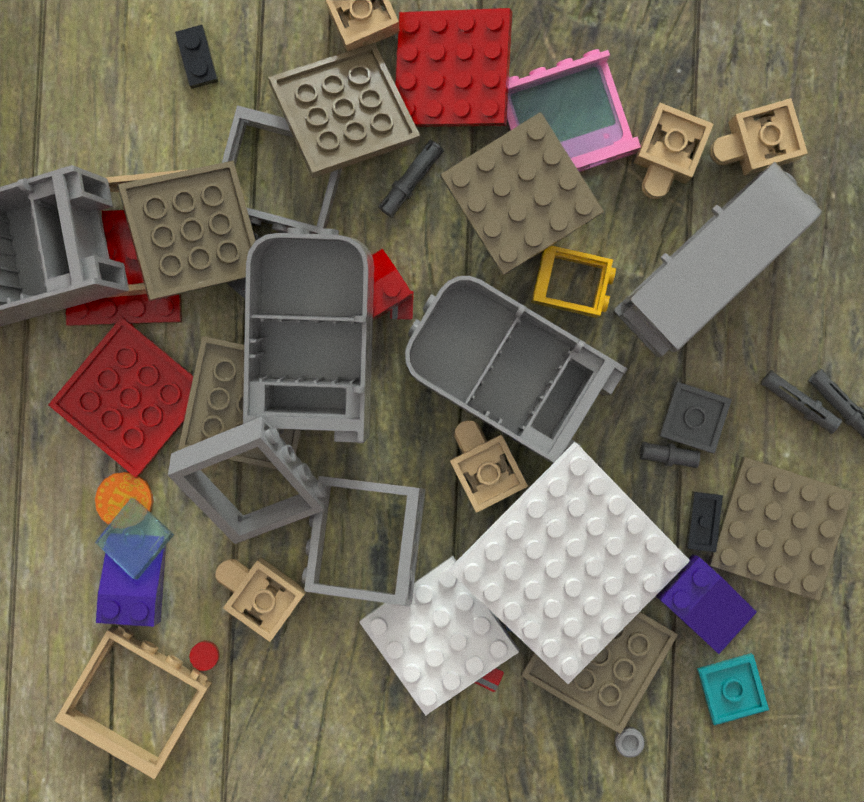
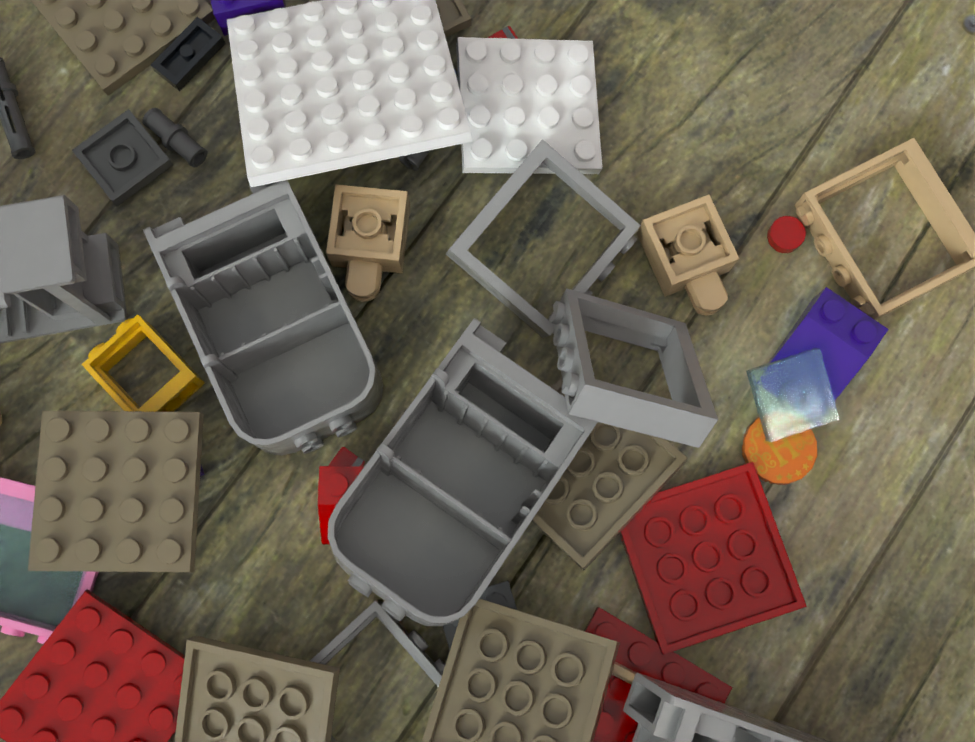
camera: 145 degrees left, 10 degrees down
dark grey pin [378,140,444,218] -> none

